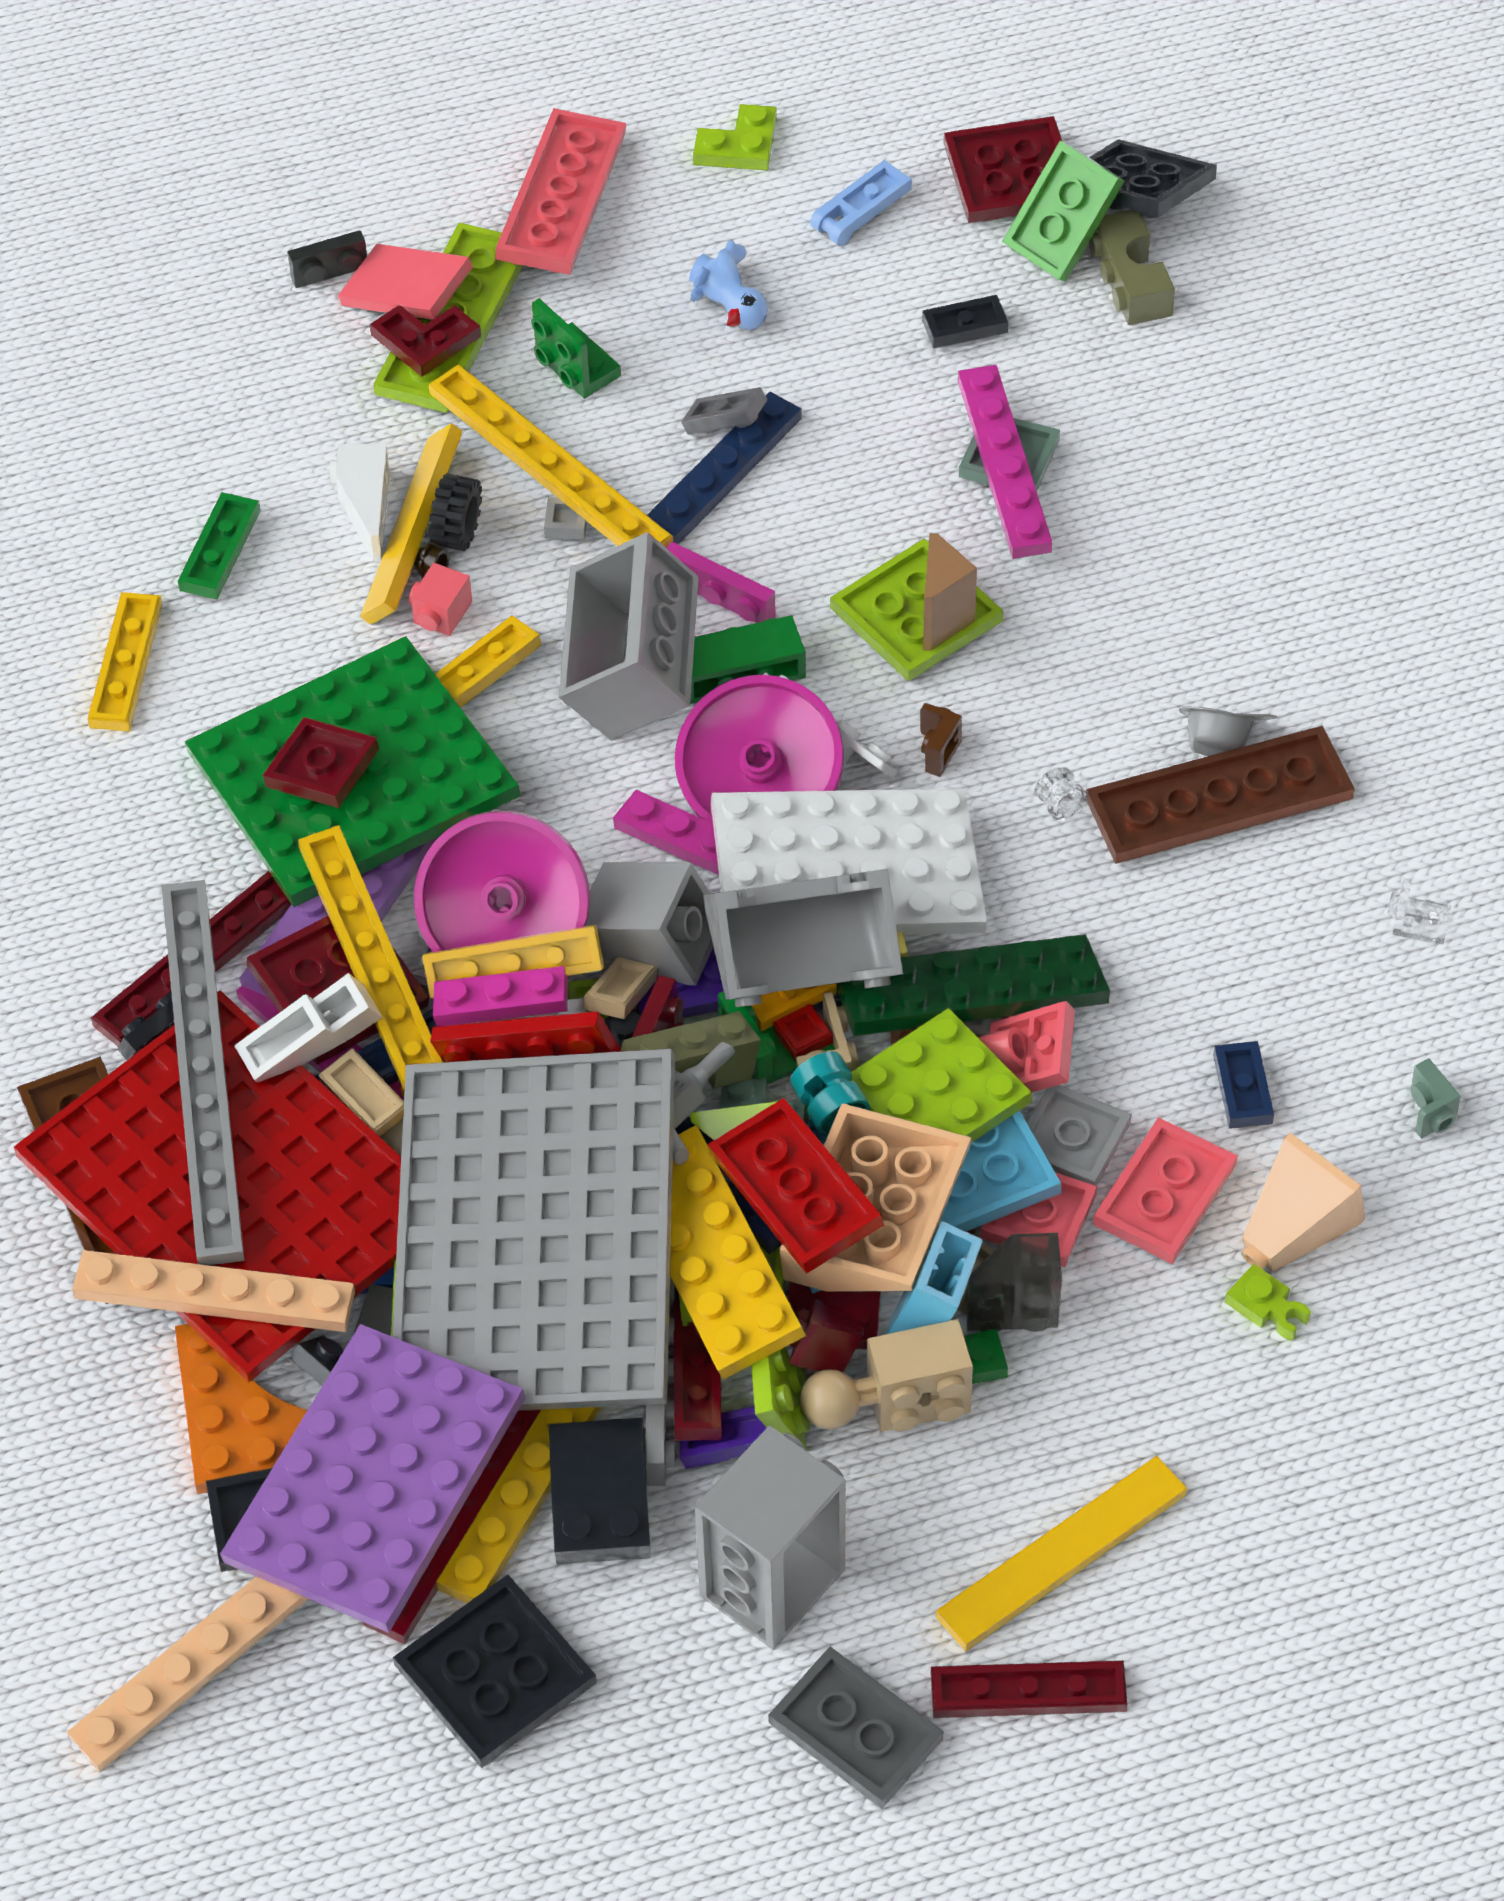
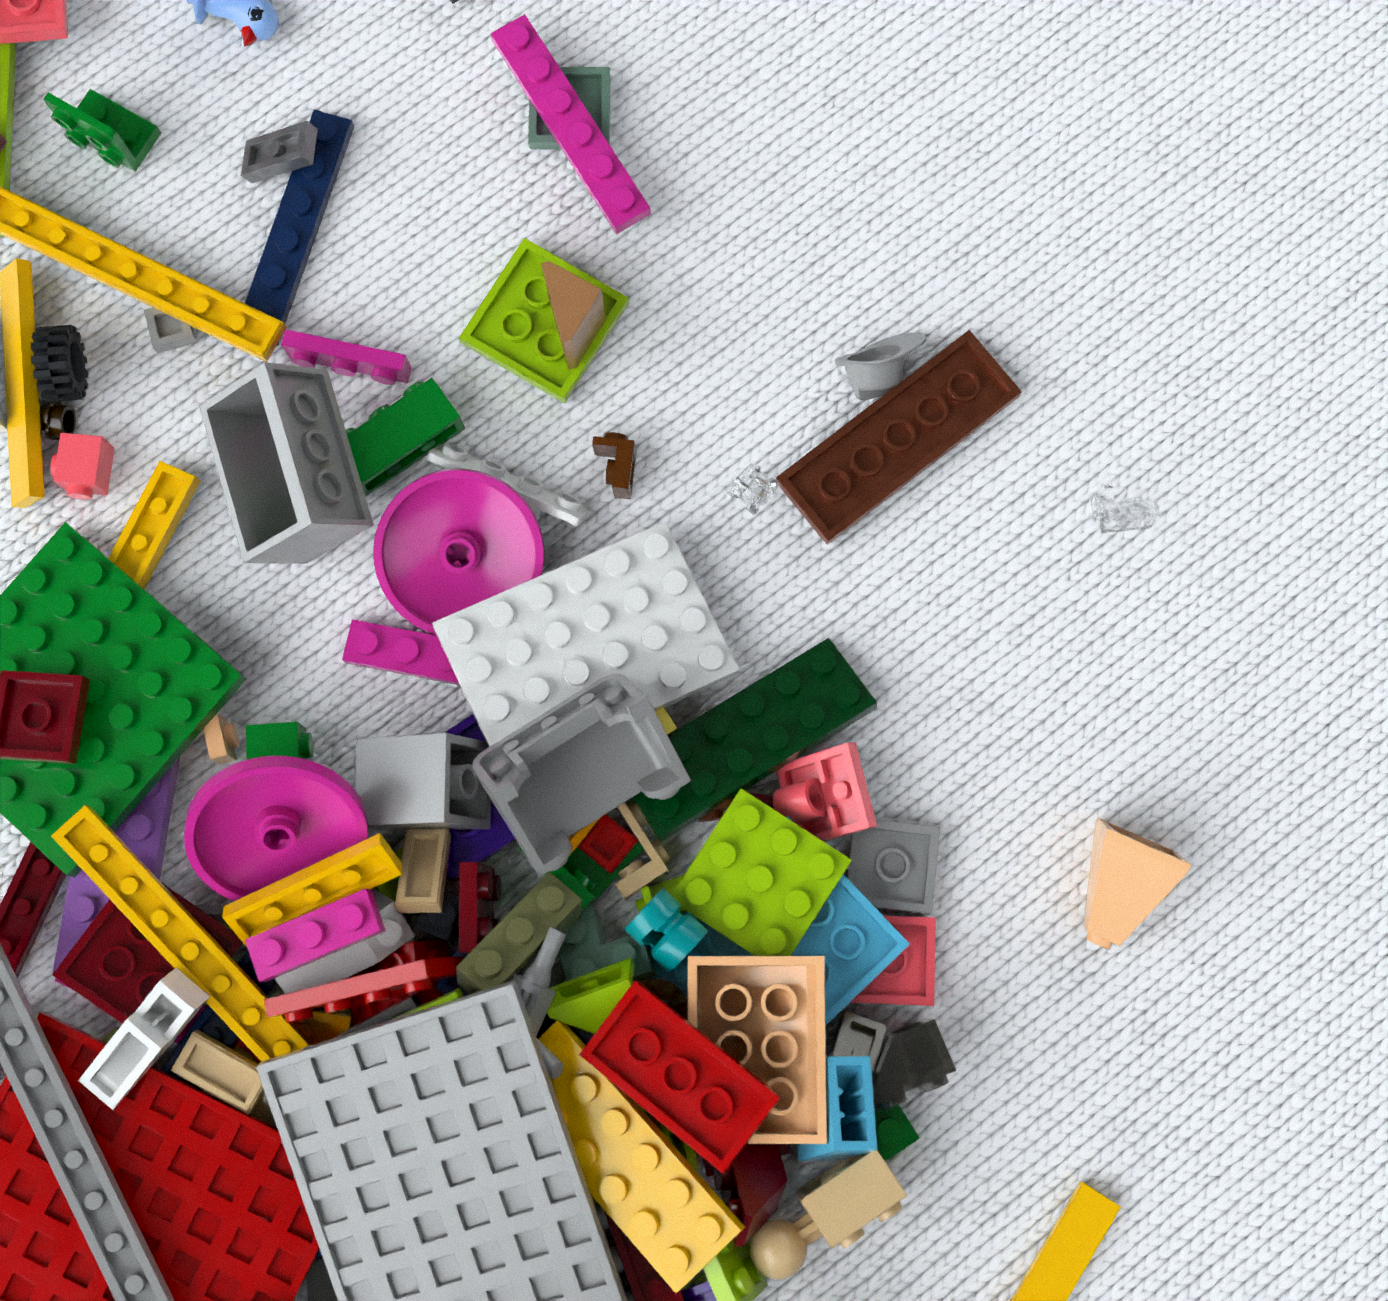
camera: 20 degrees left, 25 degrees up
coral plate [1093,1117,1238,1264] -> none
dark blue plate [1213,1041,1274,1129] -> none
lime plate [1225,1263,1311,1341] -> none
sand green bracket [1410,1058,1461,1139] -> none

